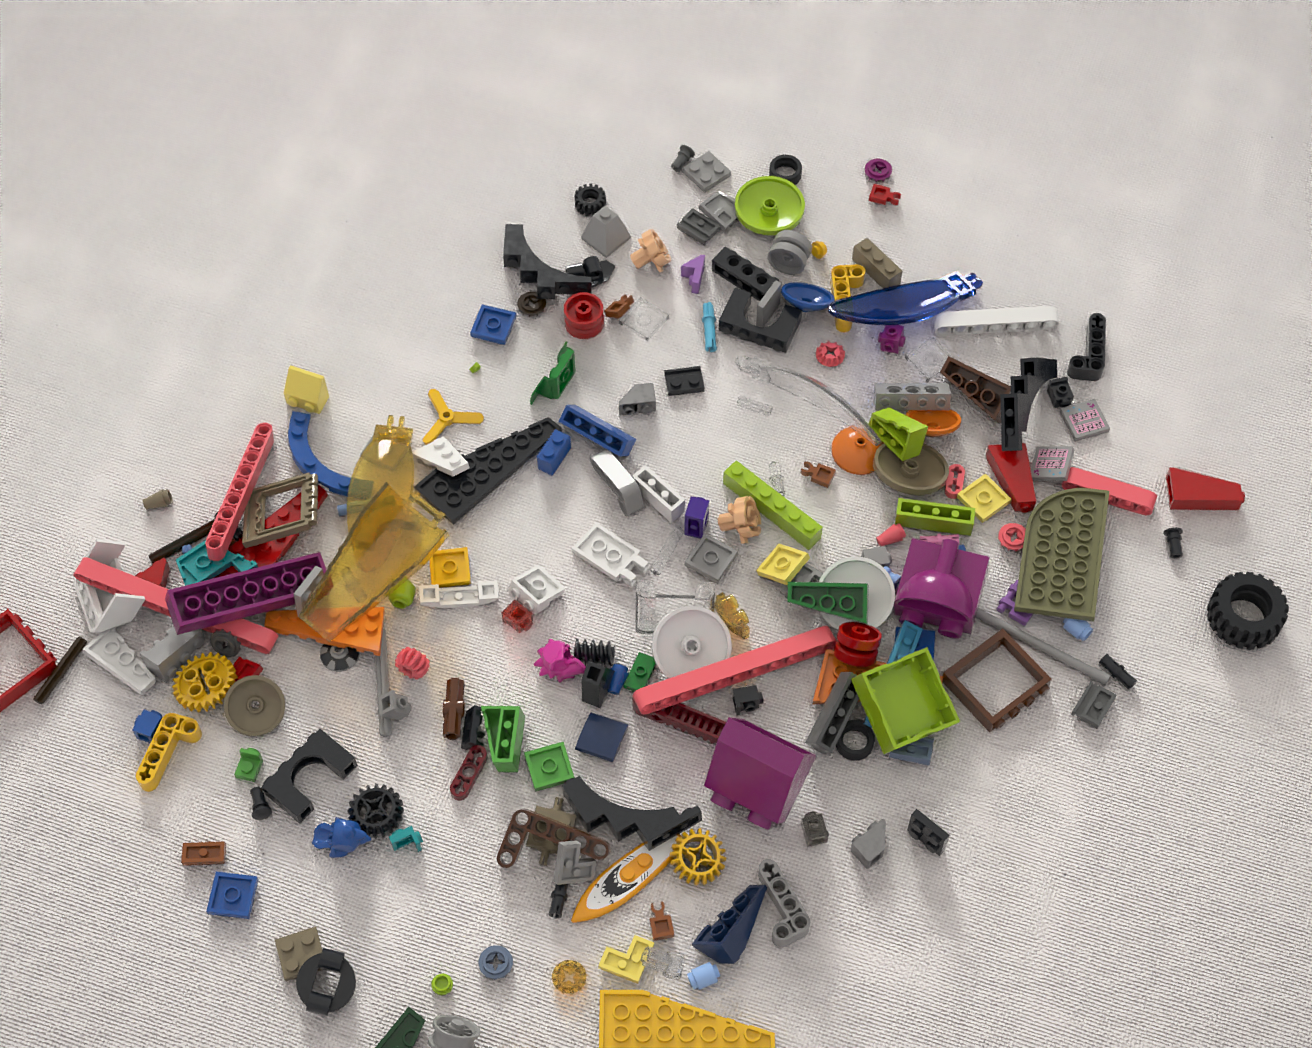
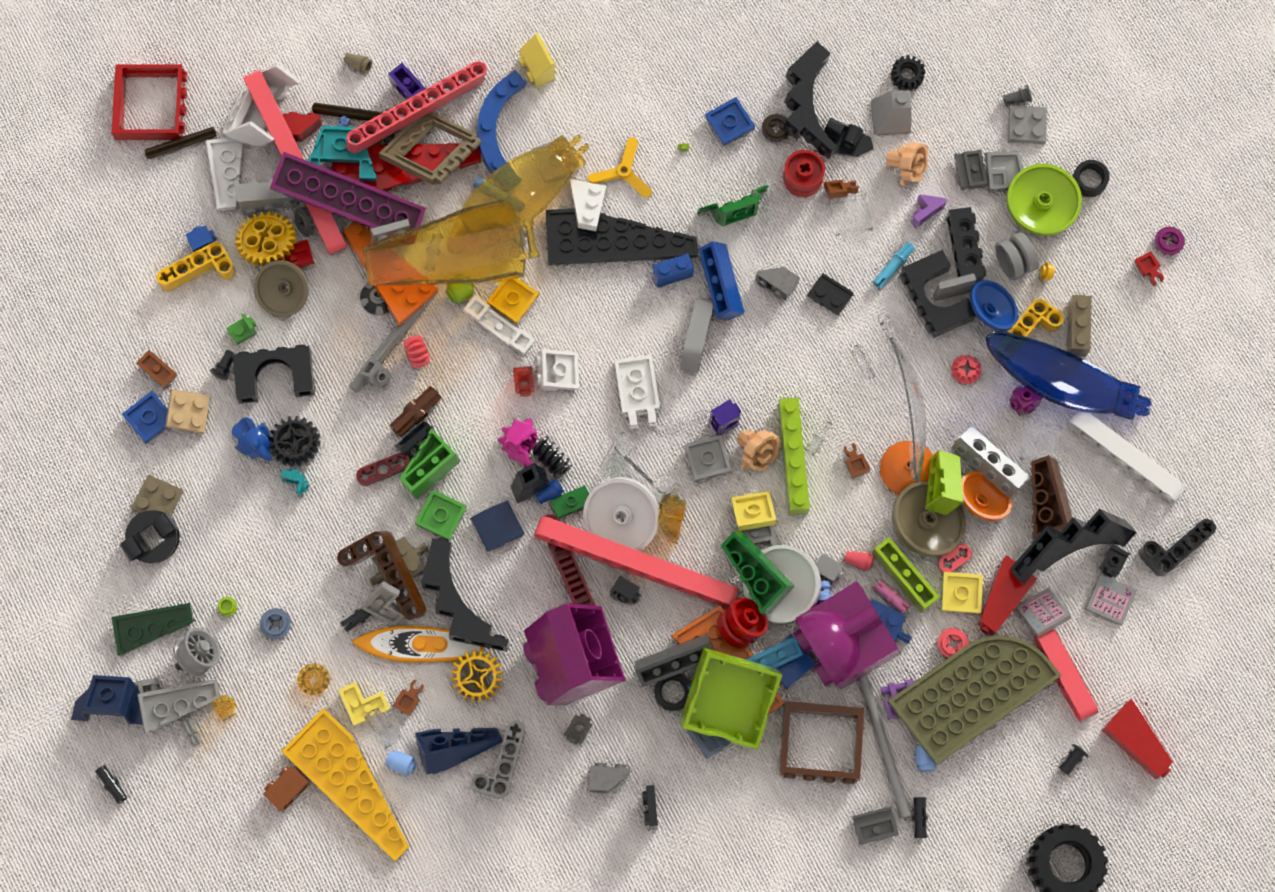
camera: 40 degrees right, 15 degrees up
white brick [632,465,685,523] -> none
none -> tan plate [165,389,210,434]
none -> dark purple brick [388,63,426,108]

